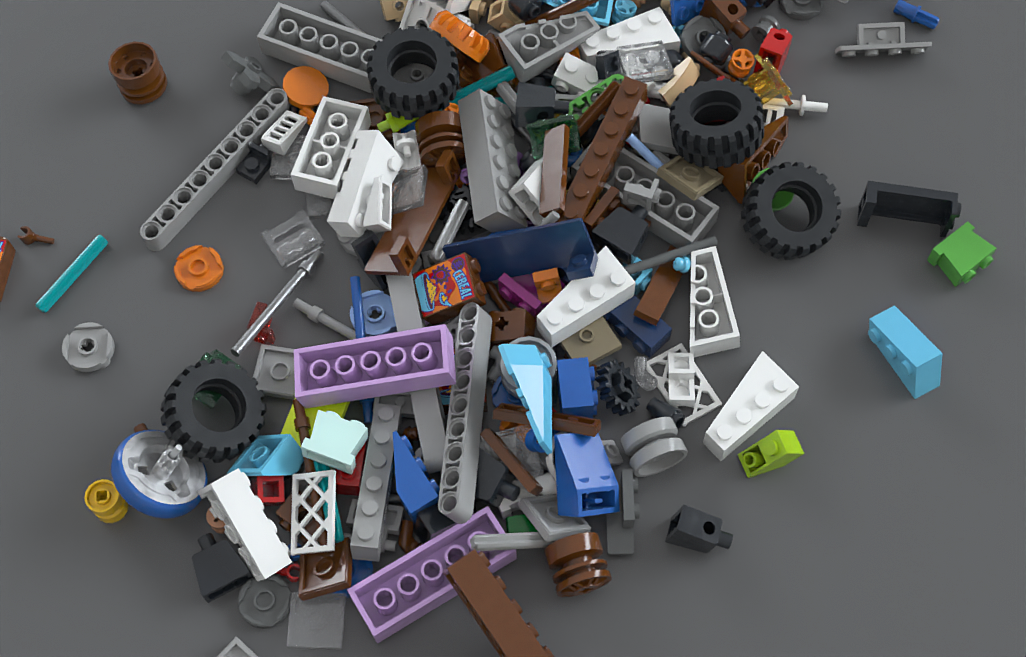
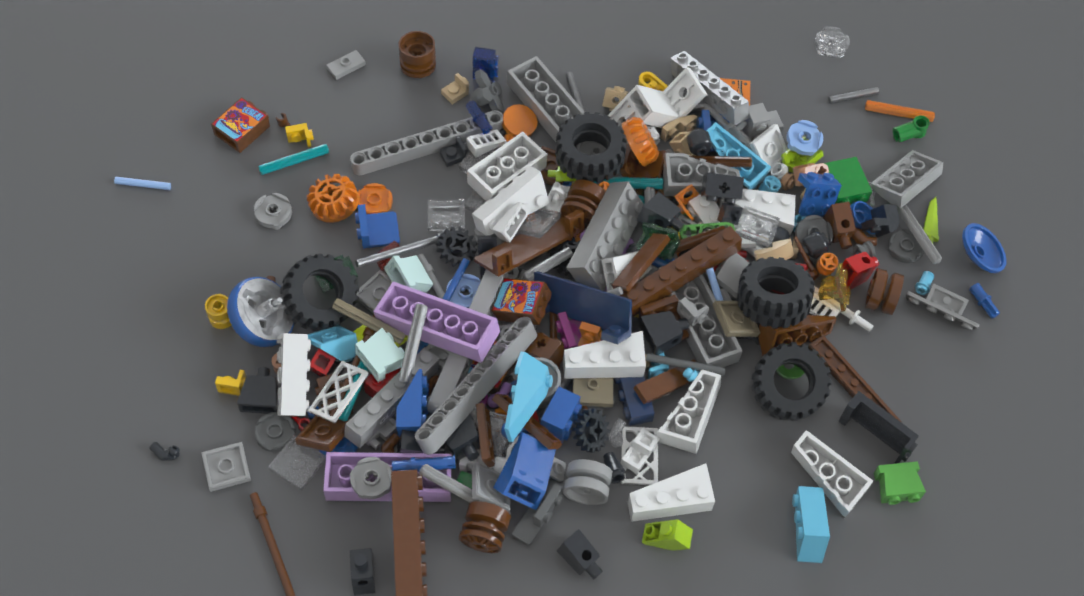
camera: 25 degrees right, 5 degrees down
none -> yellow bracket [215,370,246,396]
none -> yellow bracket [285,123,314,148]
none -> orange gear [307,173,359,223]
none -> light grey plate [326,50,366,80]
none -> dark tan axle [332,298,405,344]
none -> light grey plate [350,457,392,499]
none -> blue bracket [355,204,400,249]
none -> light aqua hips [384,255,433,293]
none -> blue pin [392,455,456,472]
none -> light grey axle [398,304,428,383]
none -> black gear [436,227,478,267]
none -> tan bracket [441,73,469,105]
none -> clear blue axle [466,100,493,134]
none -> clear blue brick [472,47,499,82]
none -> medium lavender arm [487,382,512,408]
none -> orange bracket [674,184,699,221]
none -> black brick [701,173,744,204]
none -> white wedge [791,430,873,518]
none -> reddish brown tile [808,335,902,422]
none -> reddish brown arm [852,228,877,246]
none -> reddish brown wheel [865,268,904,315]
none -> medium azure pin [915,271,934,295]

